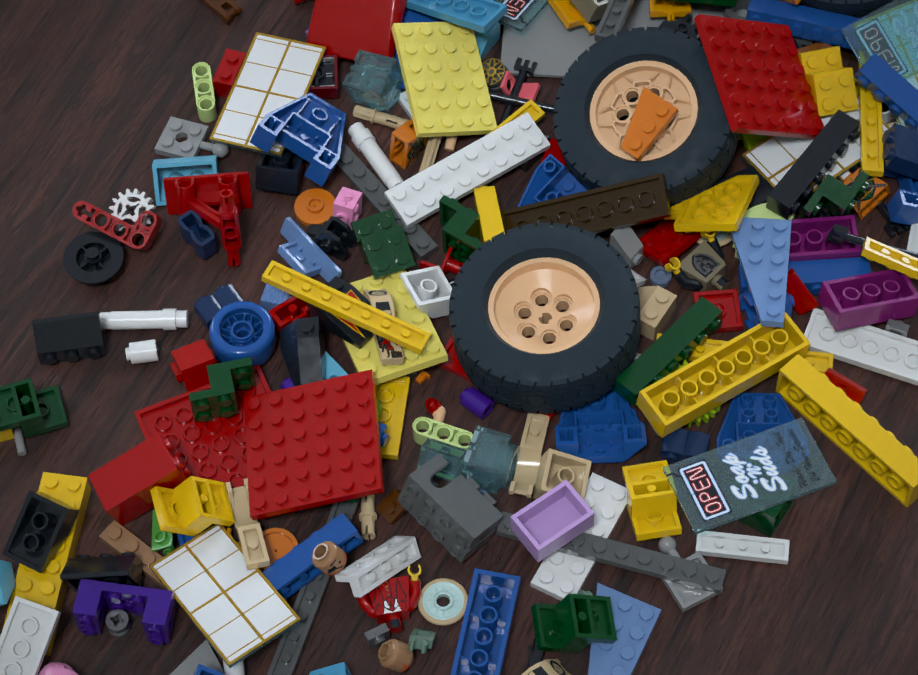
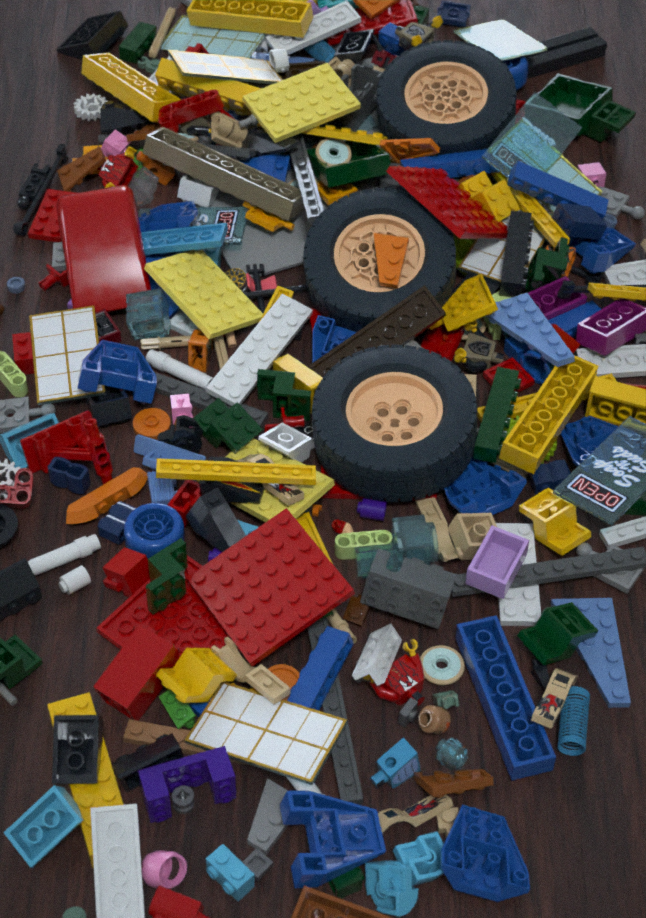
camera: 30 degrees left, 10 degrees down
medium nougat head [312,541,347,576] -> none
none -> orange brick [66,467,148,524]

